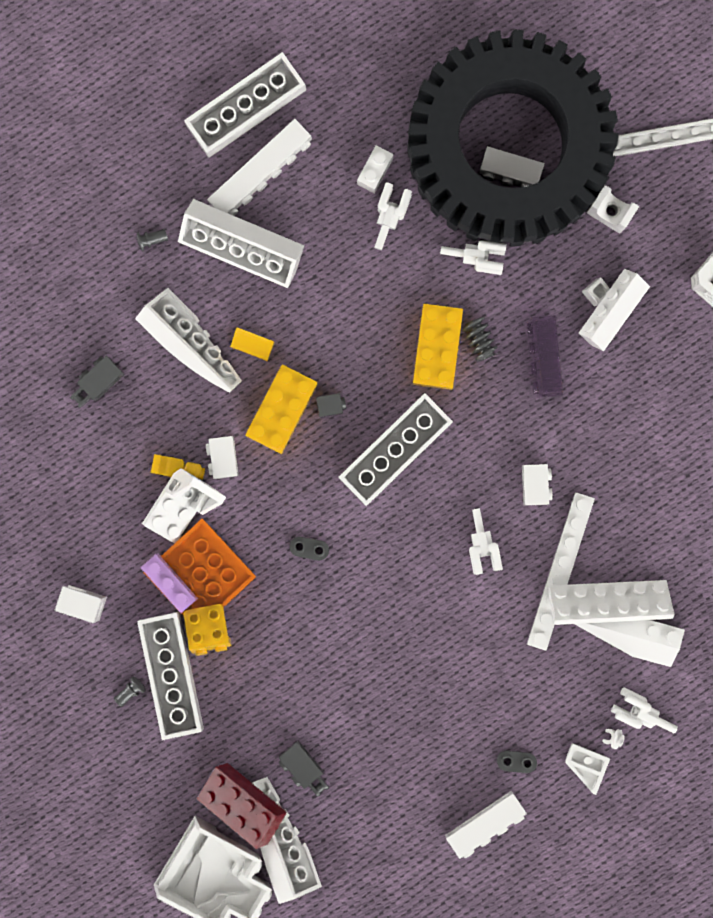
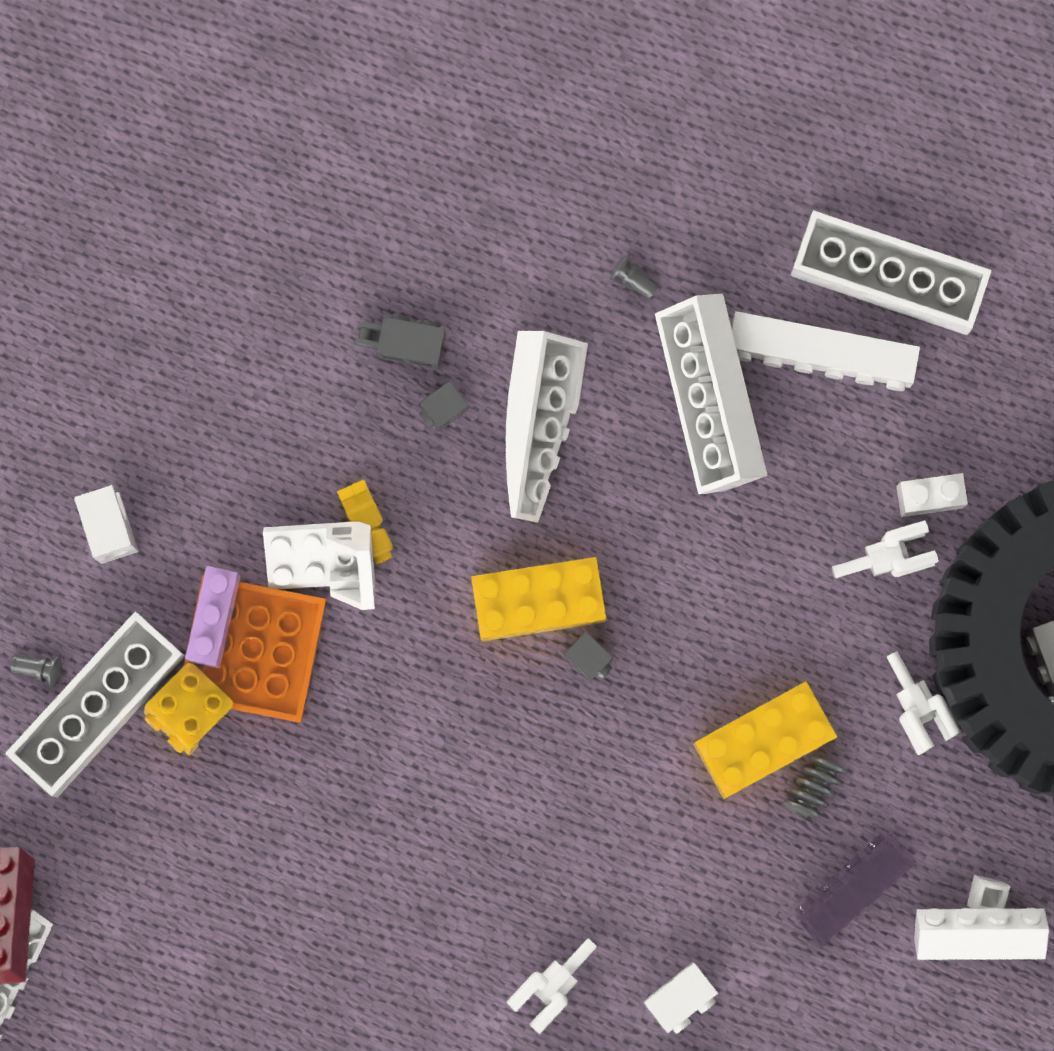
camera: 50 degrees right, 5 degrees down
white brick [206,436,239,479] -> none
yellow slope [230,328,274,361] -> none
dark grey brick [279,740,329,797] -> none
dark grey plate [290,537,329,561] -> none
white brick [338,393,453,506] -> none
none -> dark grey brick [419,381,469,431]

